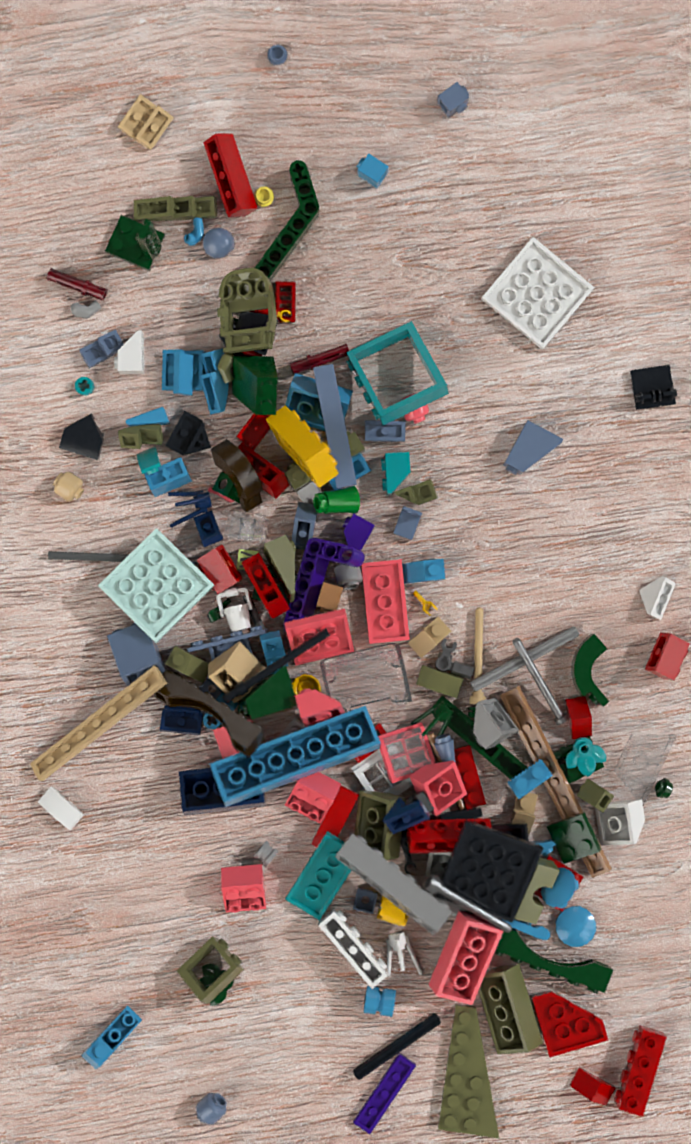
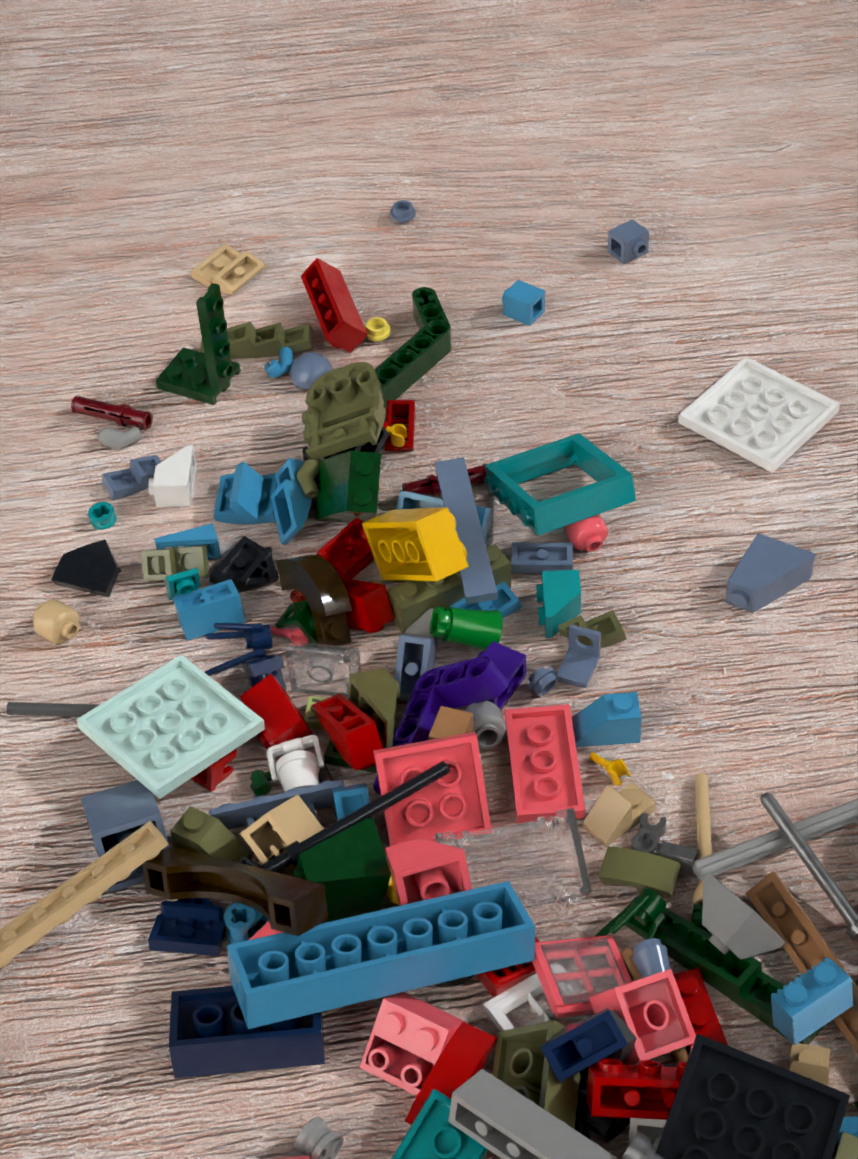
camera: 10 degrees right, 40 degrees down
none -> sand blue plate [527,667,558,697]

